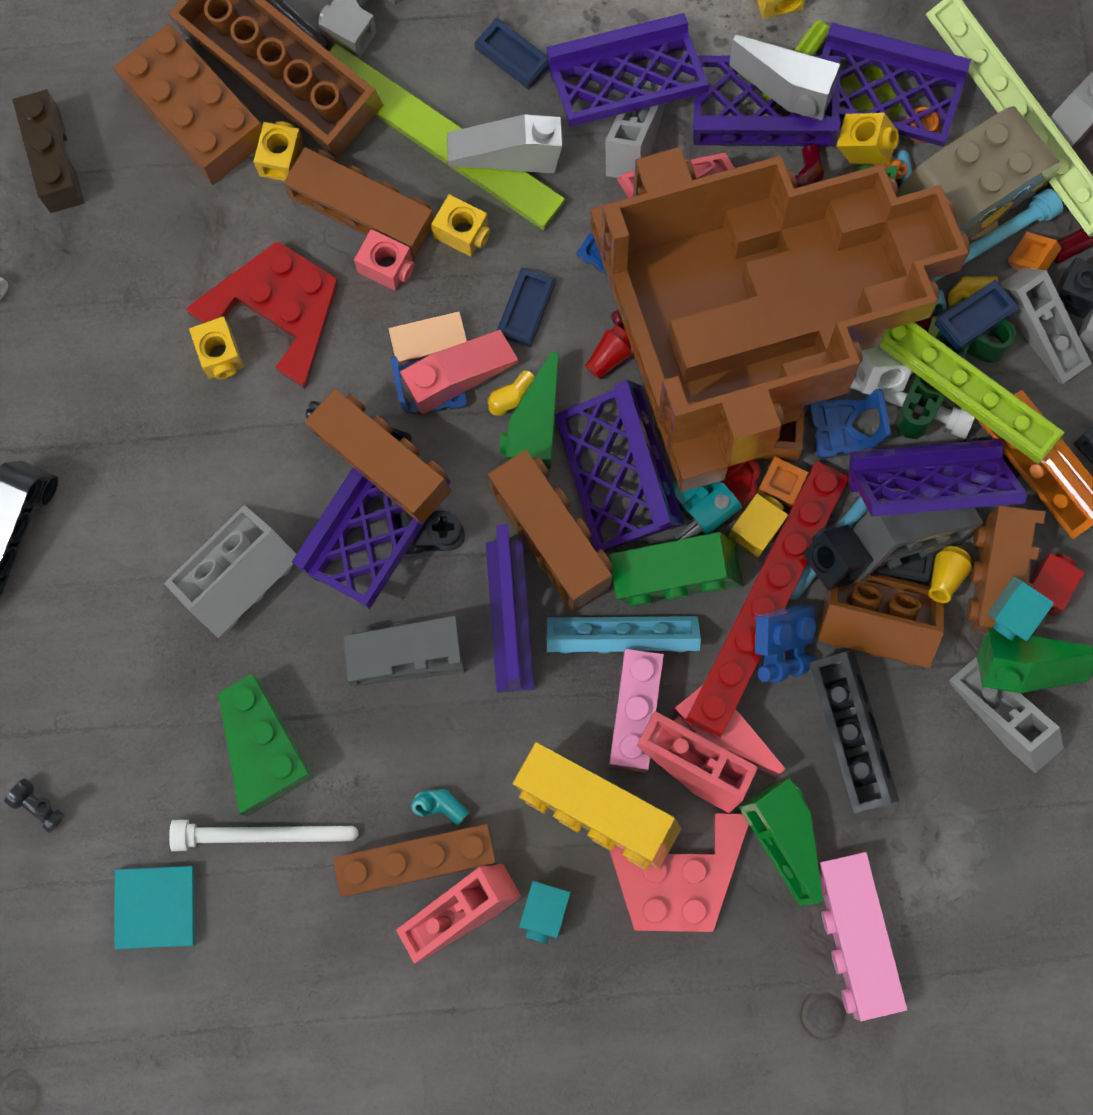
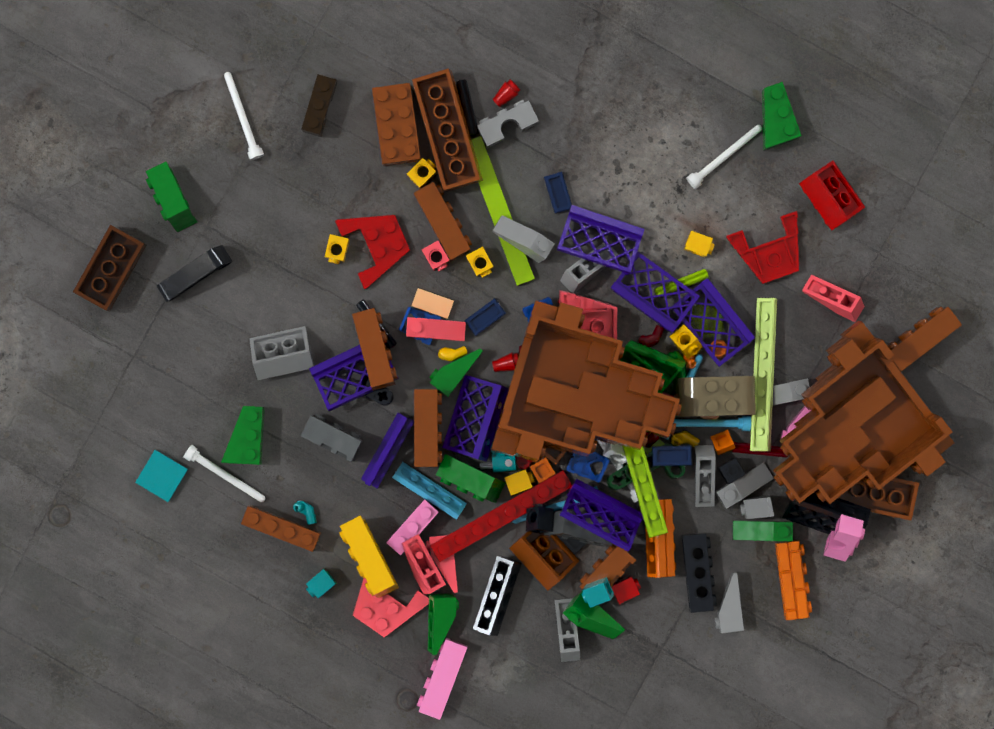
camera: 25 degrees right, 10 degrees up
black piece [4,778,64,833] -> none
coral slope [396,863,522,964] -> none
light grey slope [729,34,840,121] -> none
blue plate [755,604,816,683] -> none
yellow cone [928,546,972,603] -> none

